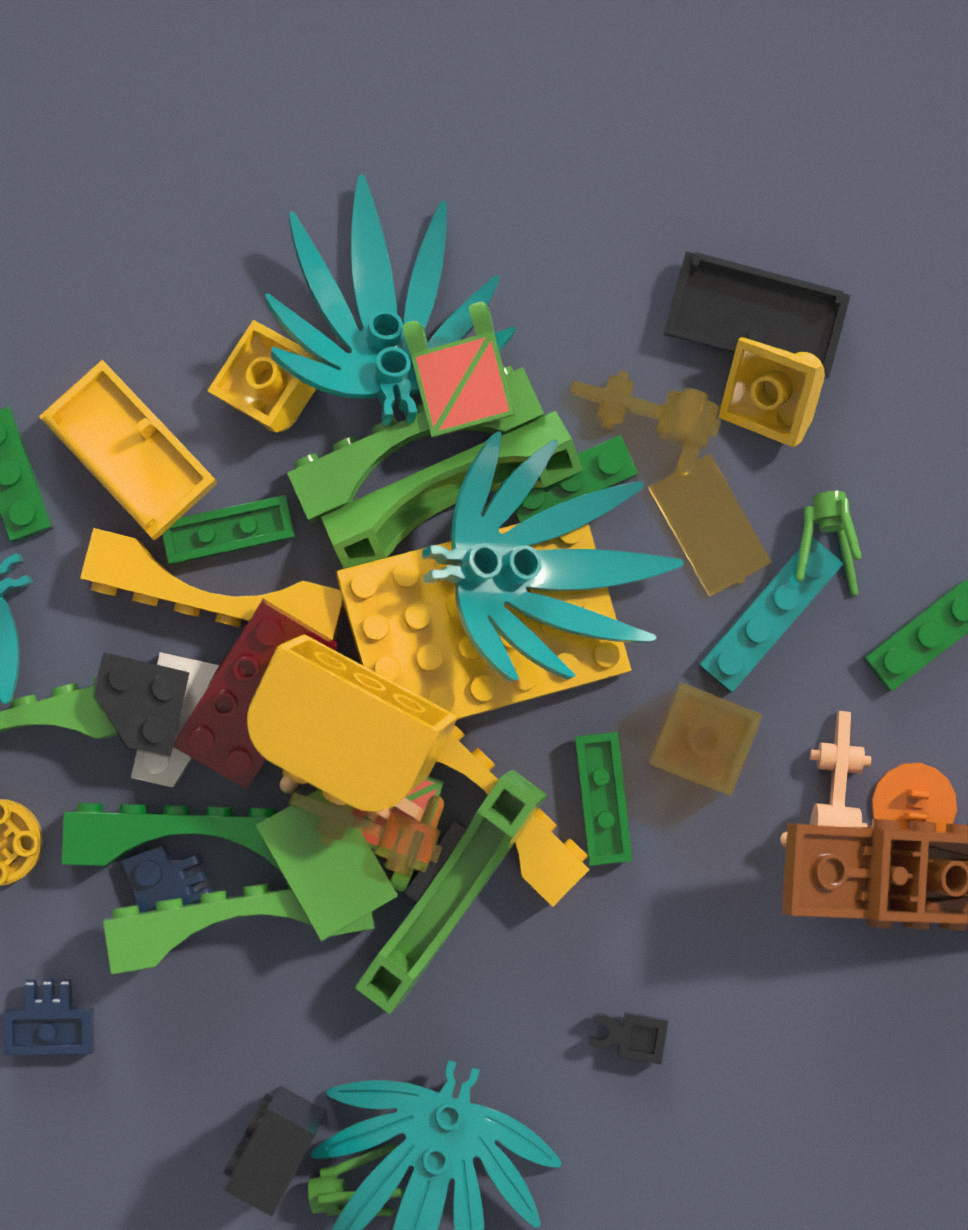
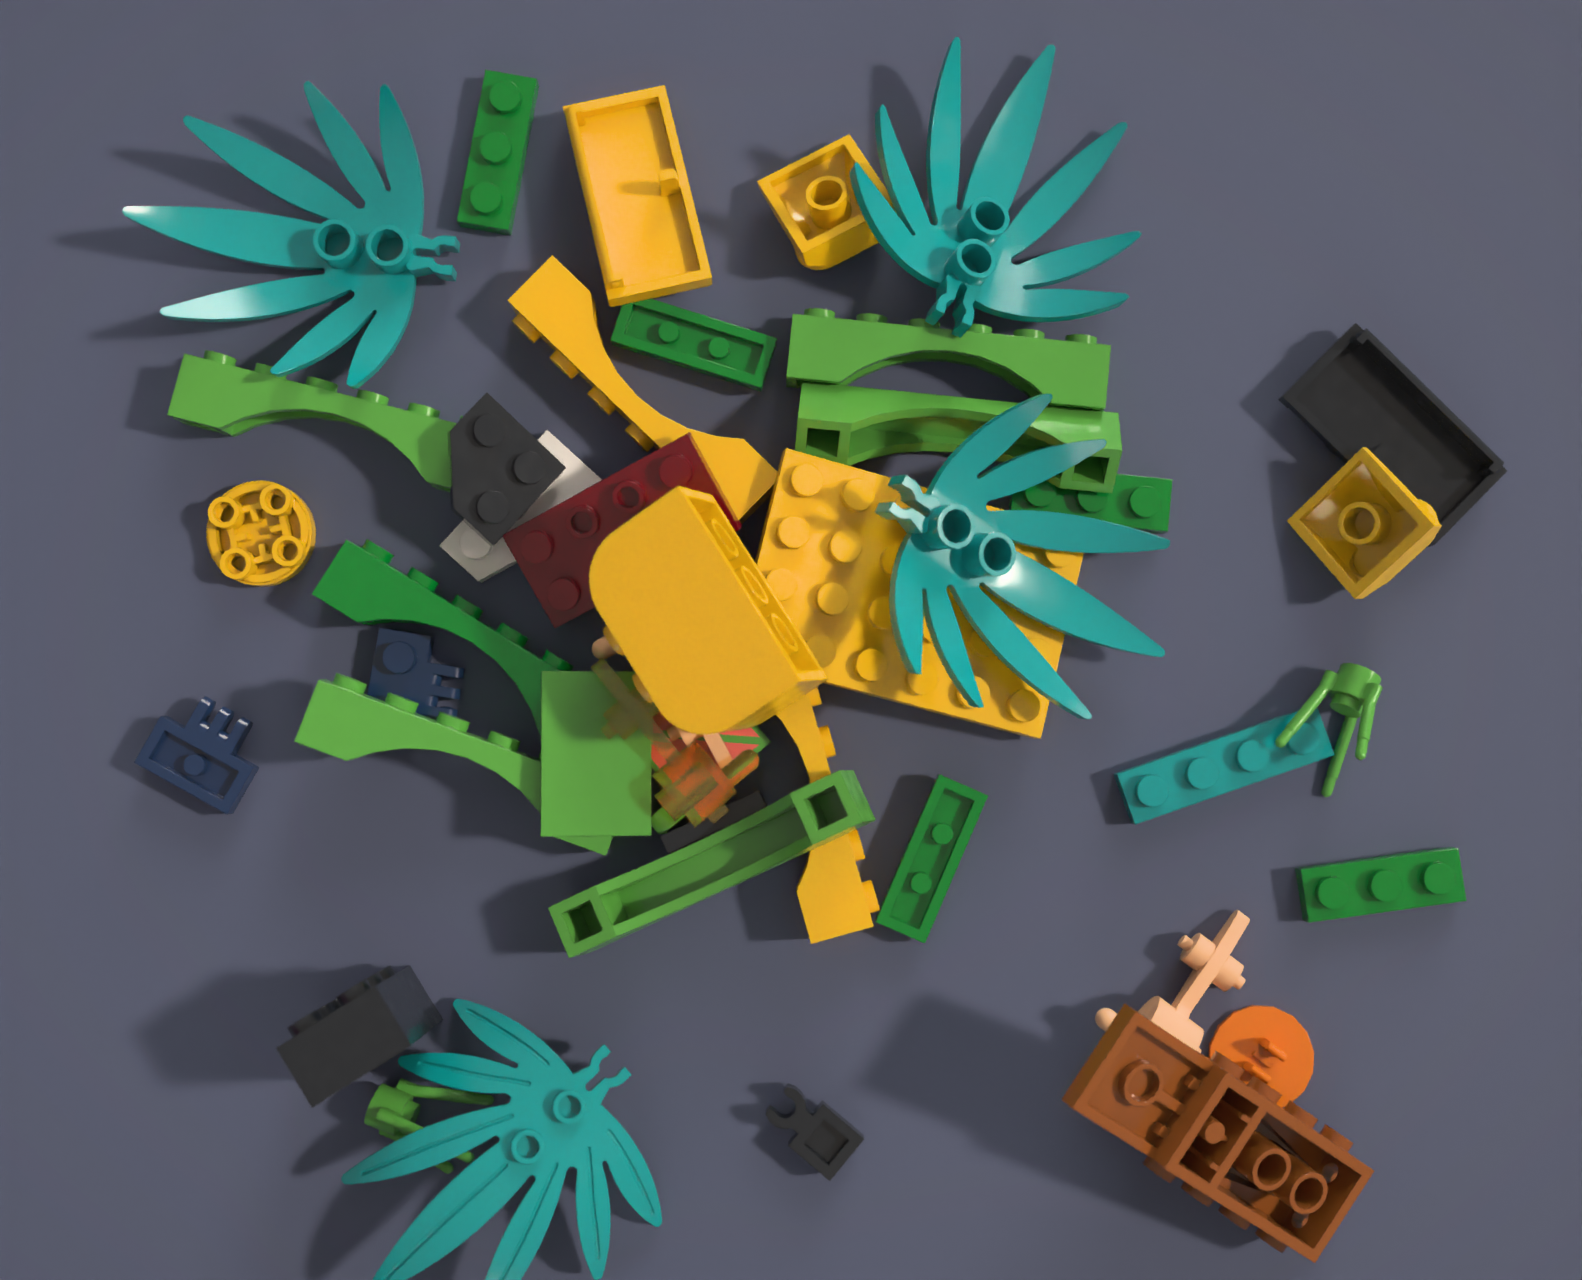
camera: 25 degrees right, 0 degrees up
coral flag [403,302,516,438] -> none
clear yellow piece [569,370,721,475] -> none
clear yellow brick [646,682,763,796] -> none
clear yellow piece [649,453,772,597] -> none

